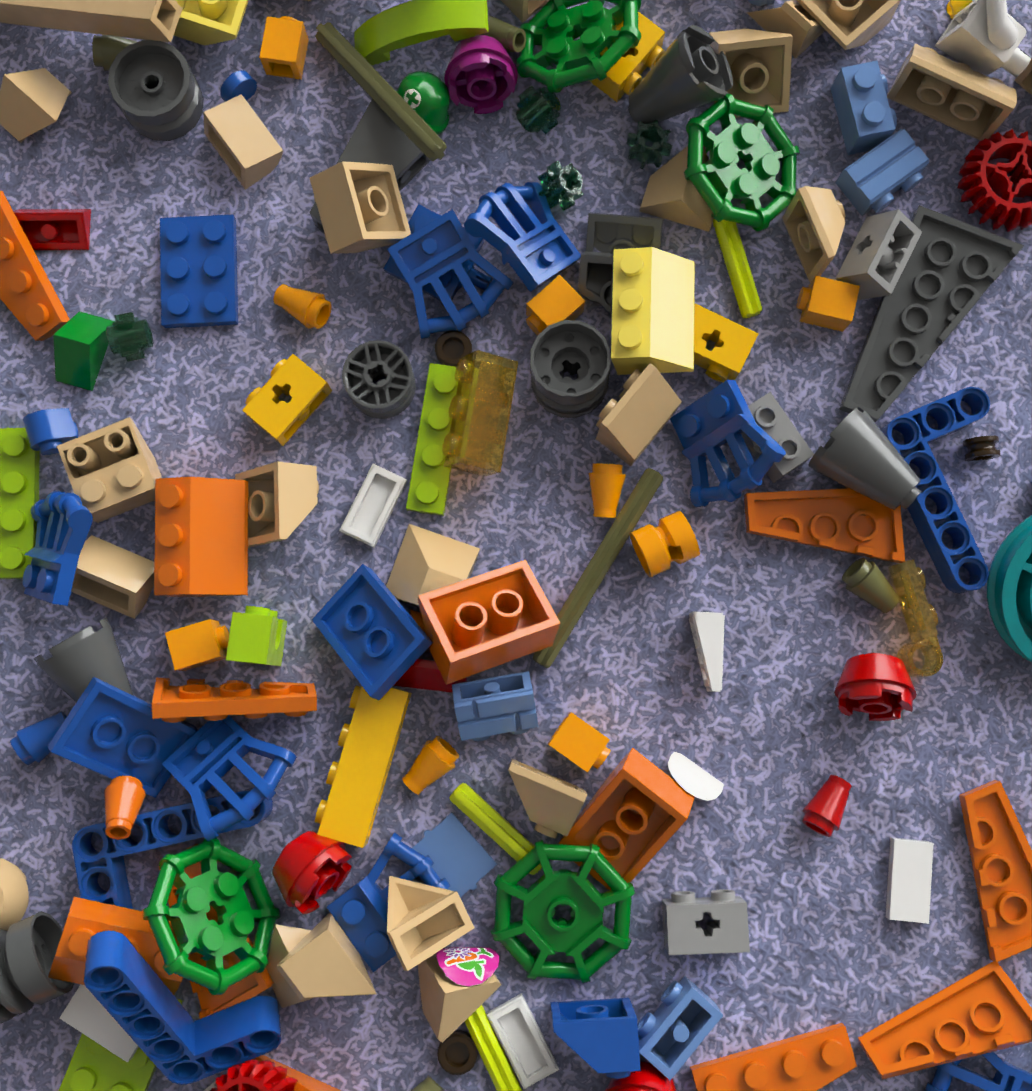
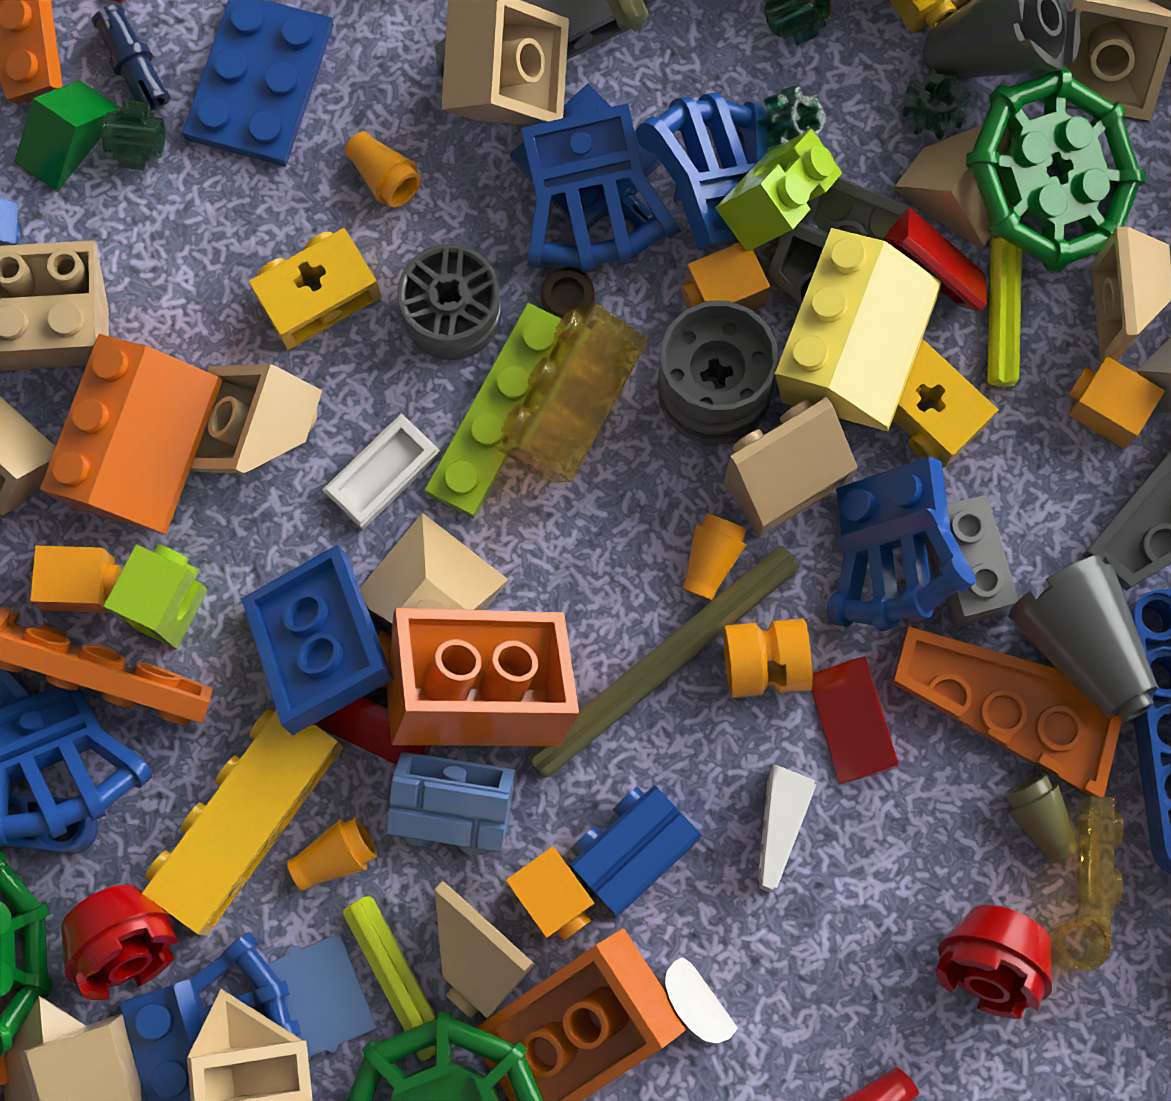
camera: 20 degrees right, 5 degrees down
none -> dark blue pin [91,4,171,114]
none -> blue brick [569,785,702,918]
none -> lime brick [715,129,842,252]
none -> red slope [811,656,898,785]
none -> red slope [884,208,987,311]

